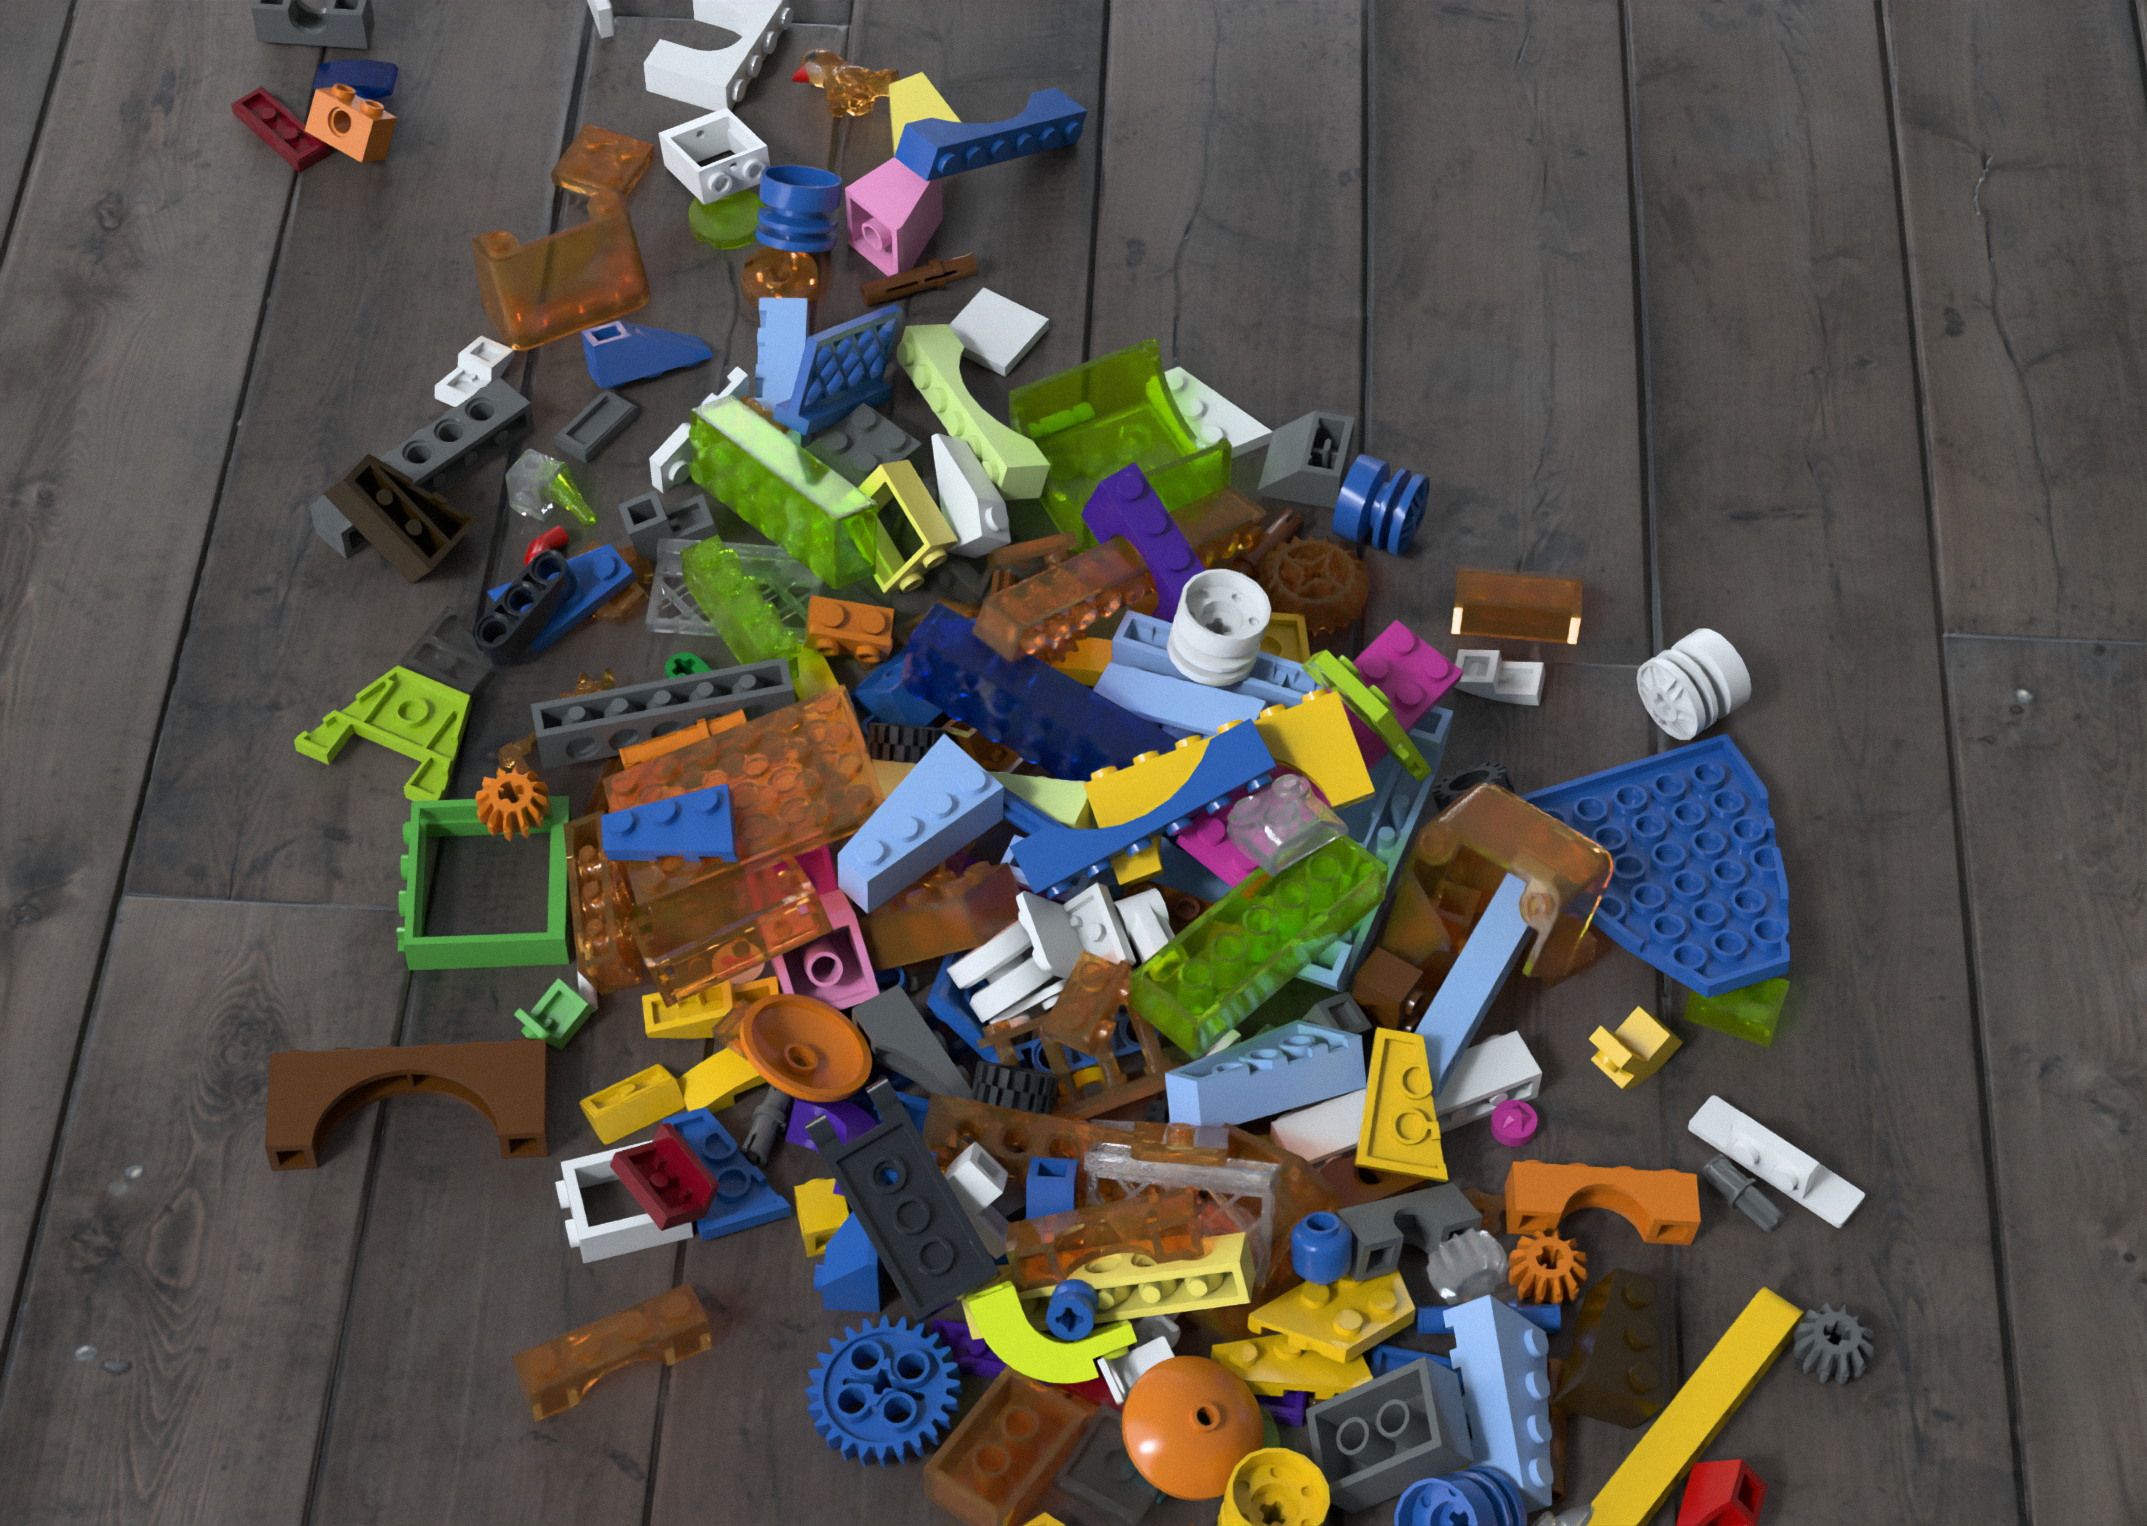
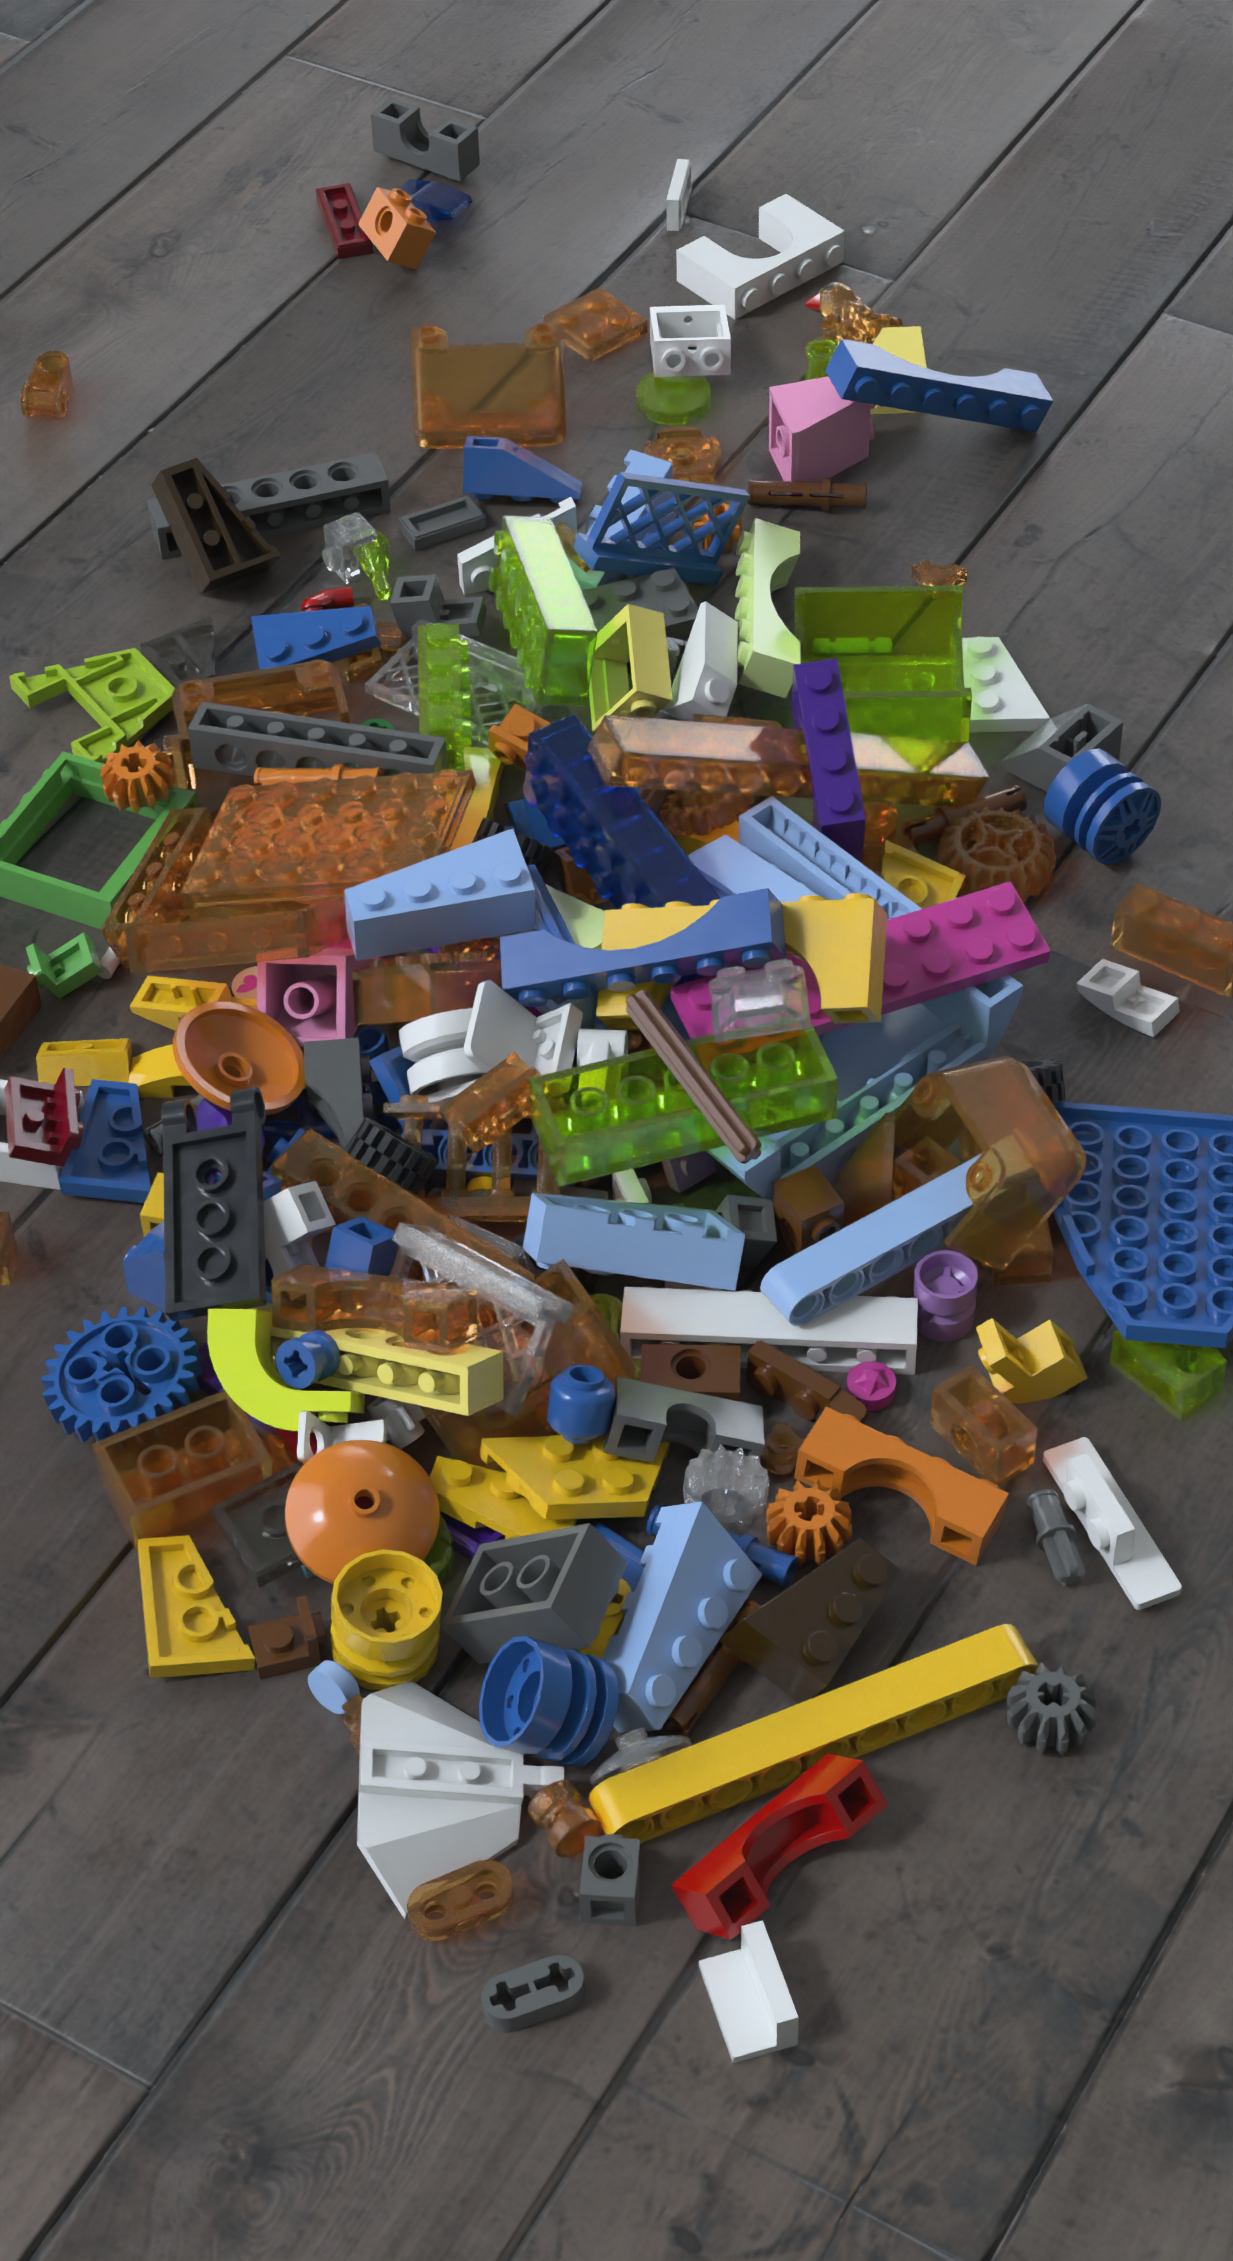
camera: 30 degrees right, 5 degrees down
white slope [435,336,514,407] -> none
black beam [475,550,578,665] -> none
blue wing [601,783,739,862] -> none
blue wheel [755,165,843,253] -> none
white tile [949,287,1049,377] -> none
clear orange plate [1131,1121,1229,1167] -> none
white wheel [1167,569,1271,686] -> none
lime wing [1301,649,1432,783] -> none
yellow wing [1354,1027,1448,1182] -> none
none -> clear orange piece [21,351,74,420]
none -> clear orange windscreen [172,660,350,790]
none -> axle [626,990,761,1164]
none -> reddish brown hinge [747,1340,867,1425]
none -> clear neon green bush [805,339,838,381]
none -> clear orange tile [911,561,968,597]
none -> medium lavender wheel [913,1250,978,1342]
none -> clear orange brick [930,1365,1037,1487]

